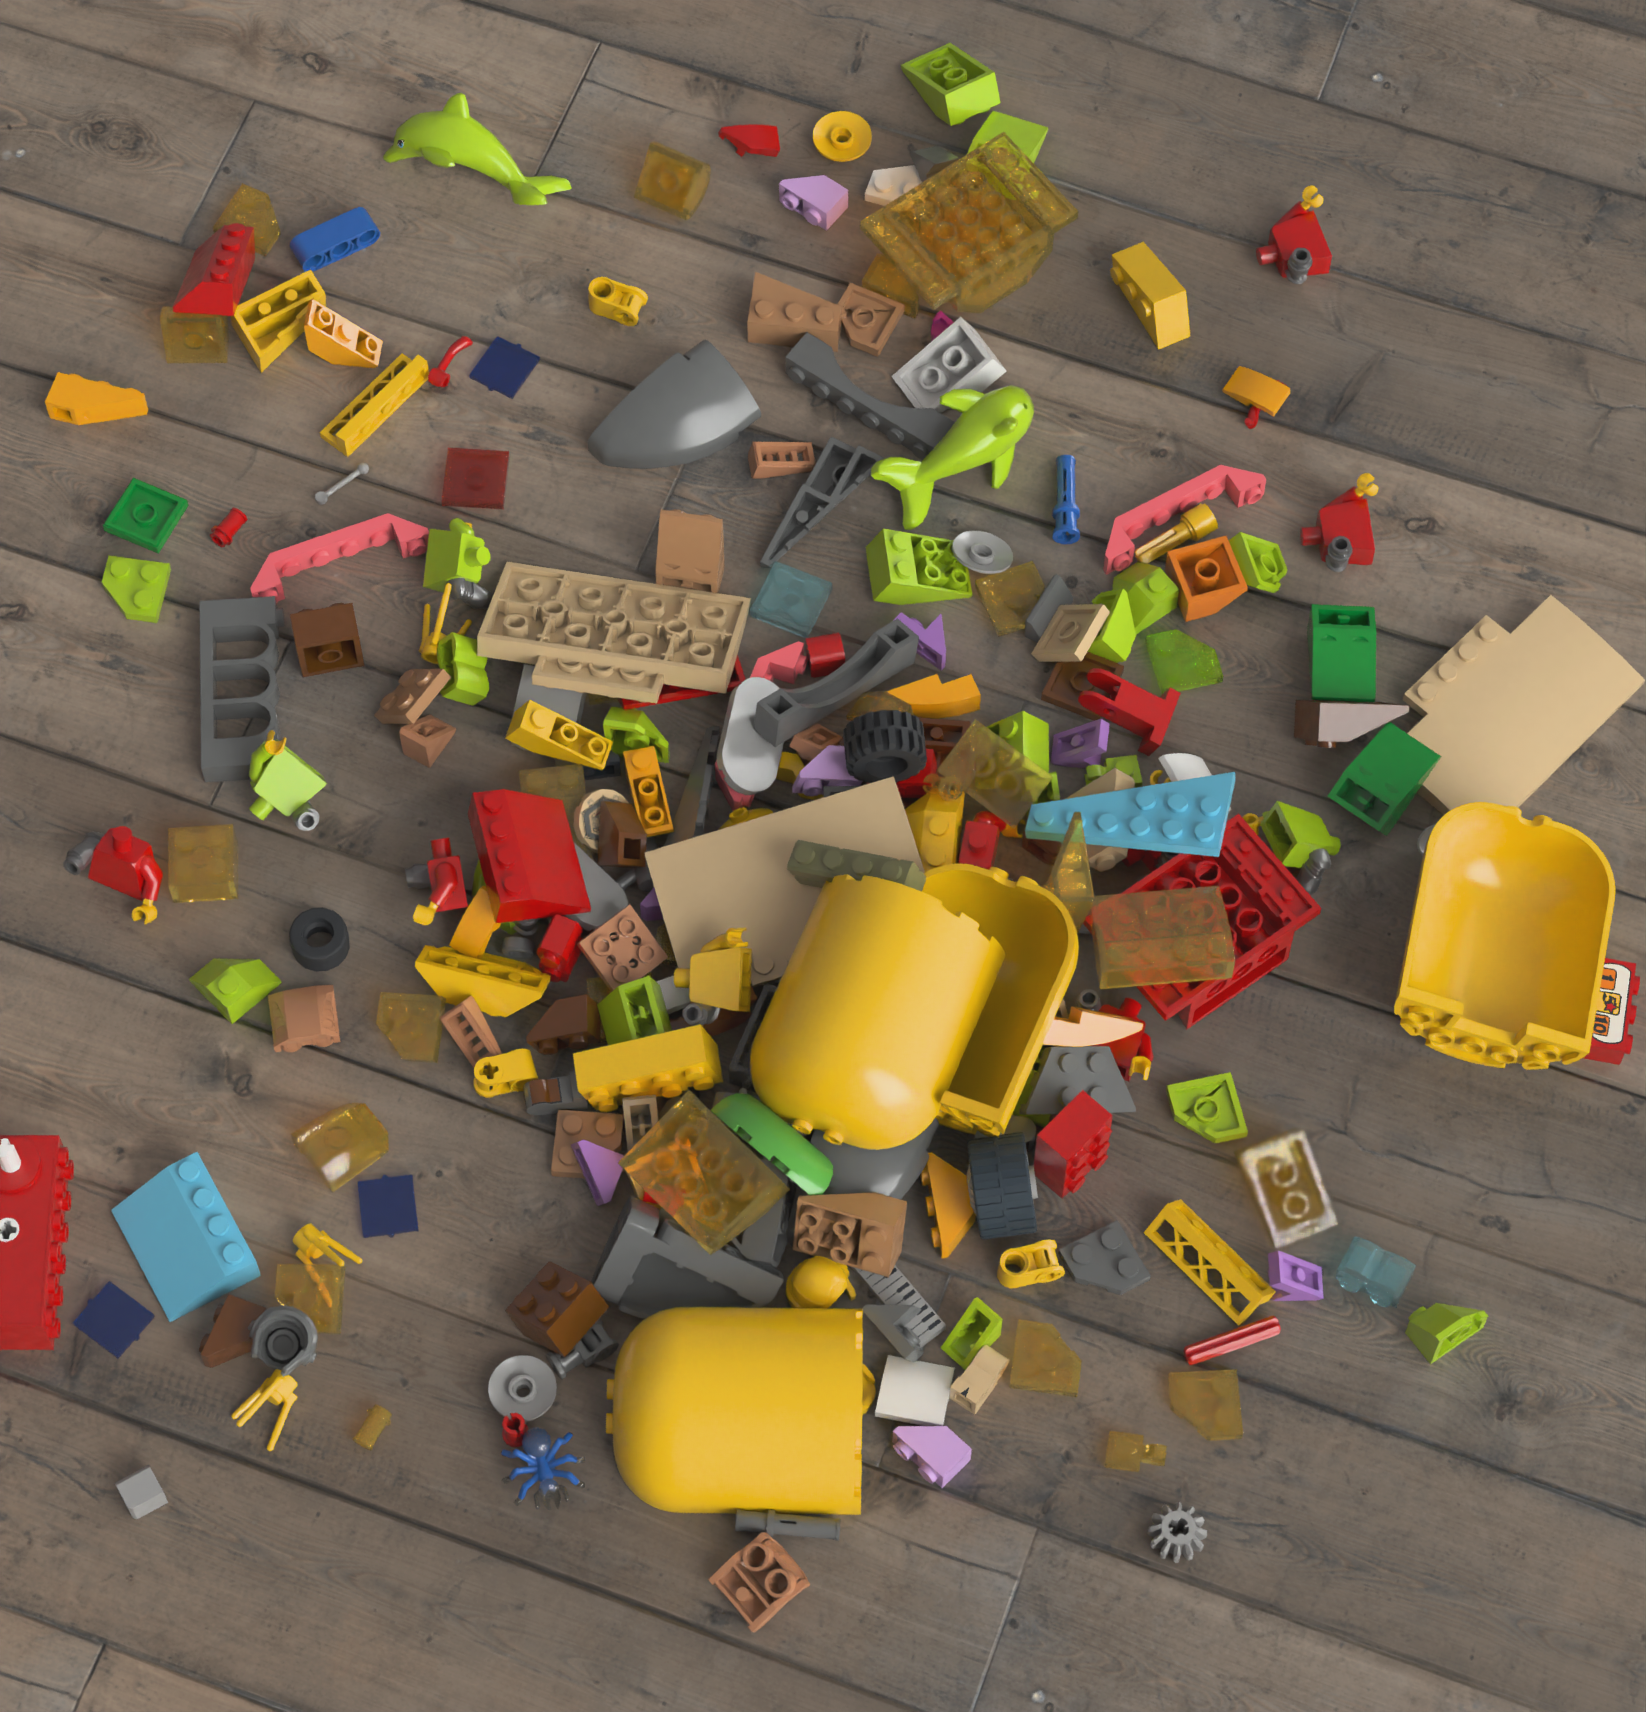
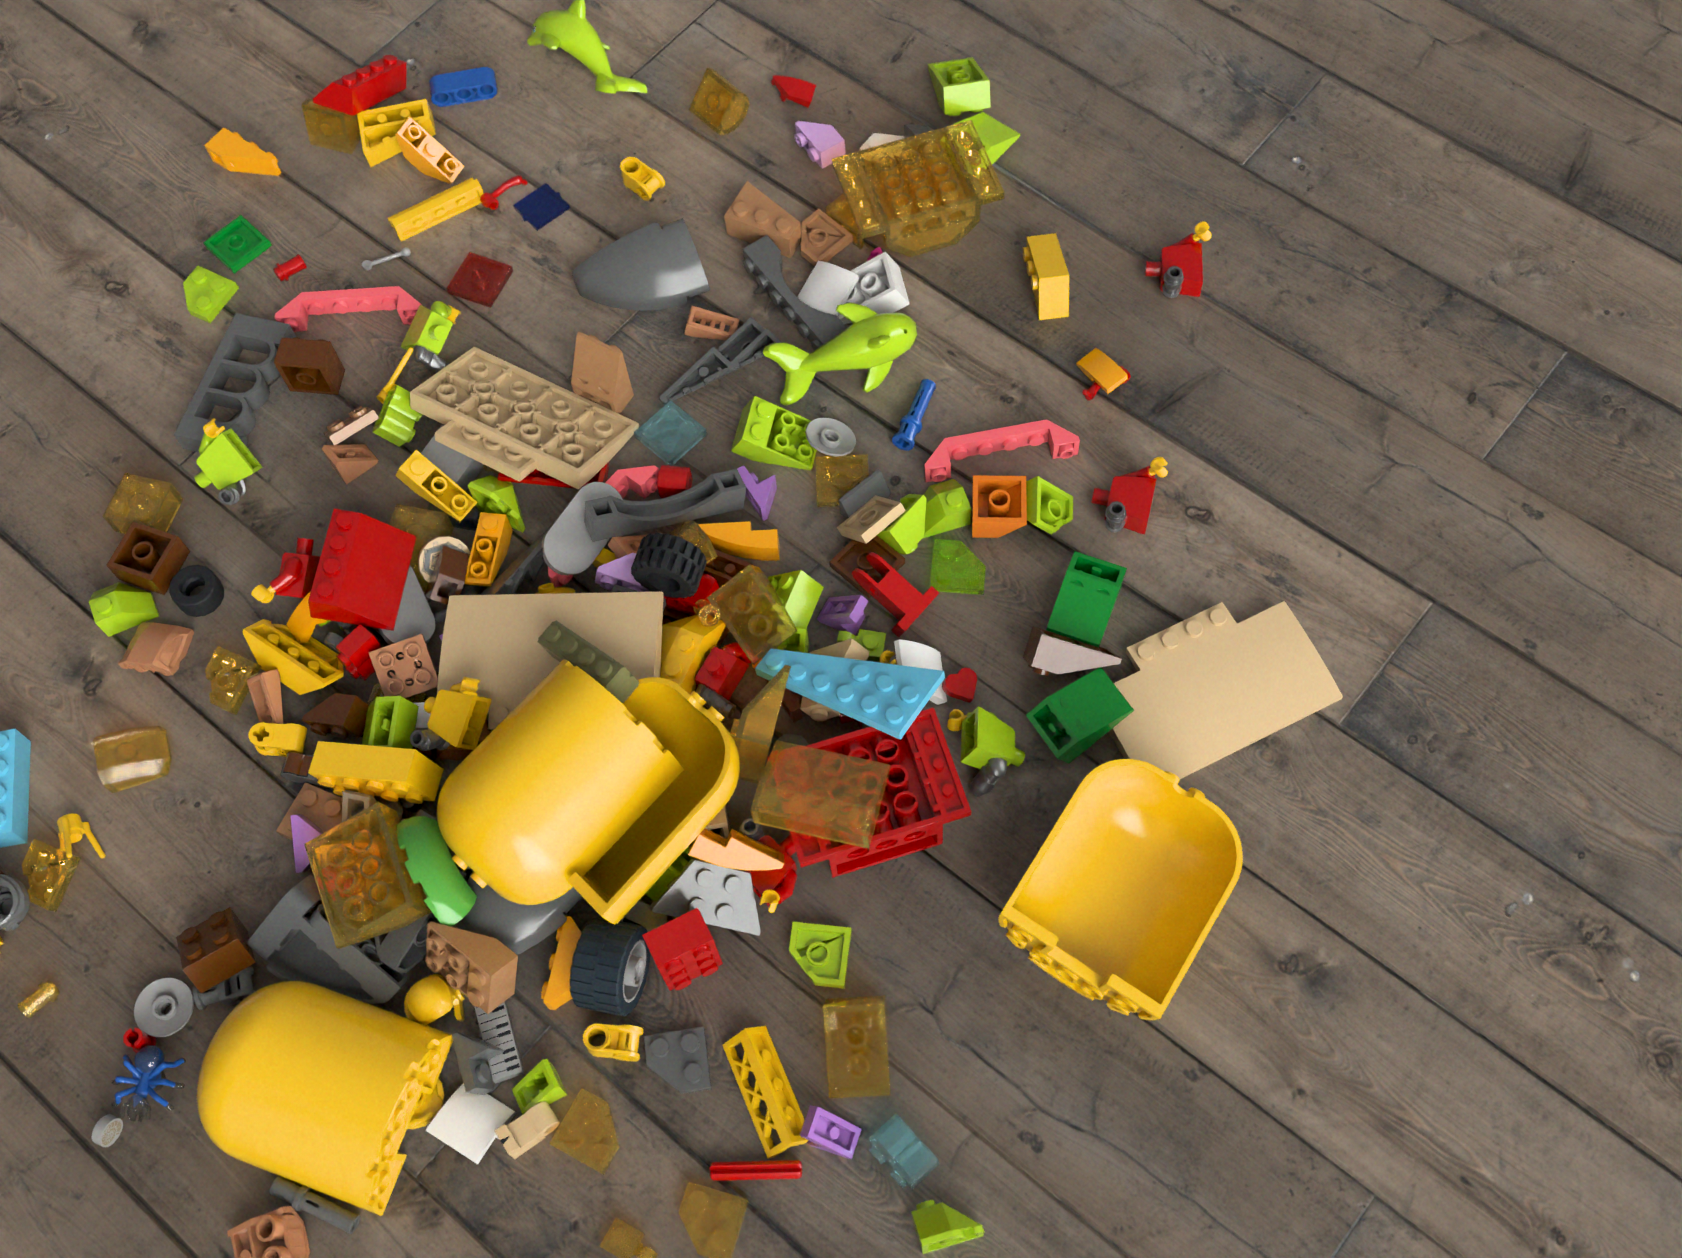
camera: 25 degrees right, 0 degrees up
red torso [63,826,163,924] -> none
clear yellow plate [213,183,281,256] -> none
clear blue piece [358,1175,419,1238] -> none
yellow dish [813,111,872,162] -> none
lavender slope [892,1426,972,1488] -> none
yellow piece [1134,503,1218,564] -> none
brick [1583,958,1640,1065] -> none
none -> light grey tile [92,1114,123,1147]
none -> reddish brown brick [106,522,190,595]
none -> white slope [797,261,859,316]
none -> red tile [942,668,977,703]

